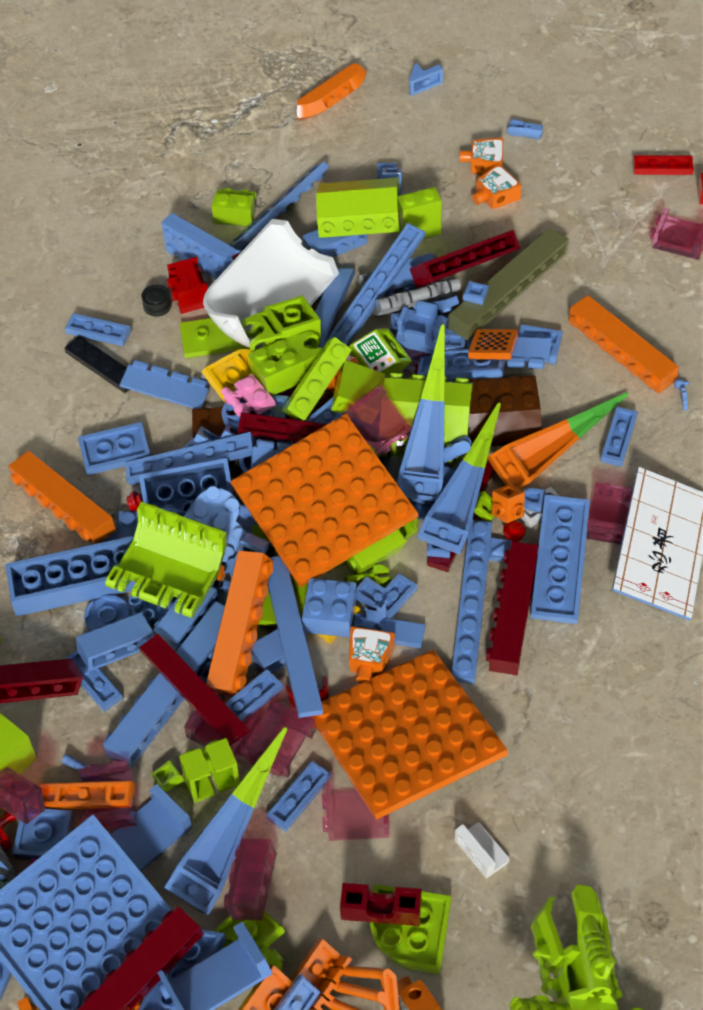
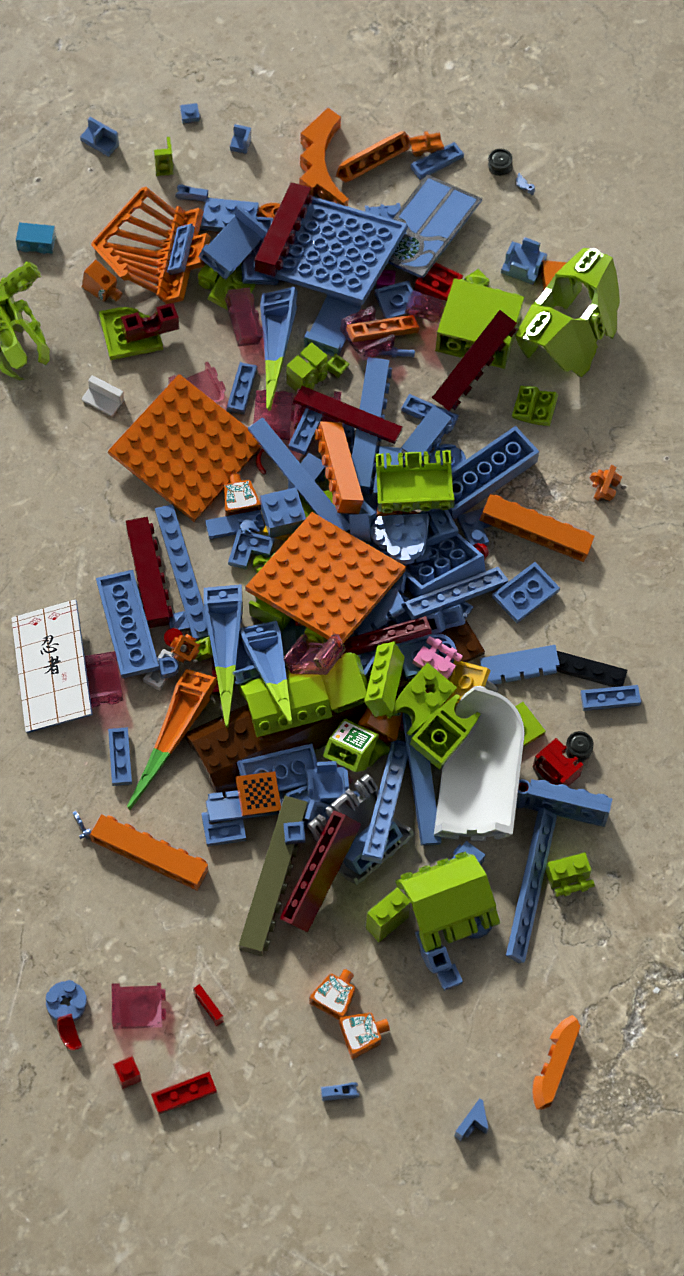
camera: 150 degrees right, 10 degrees up
none -> red tile [193,984,224,1026]

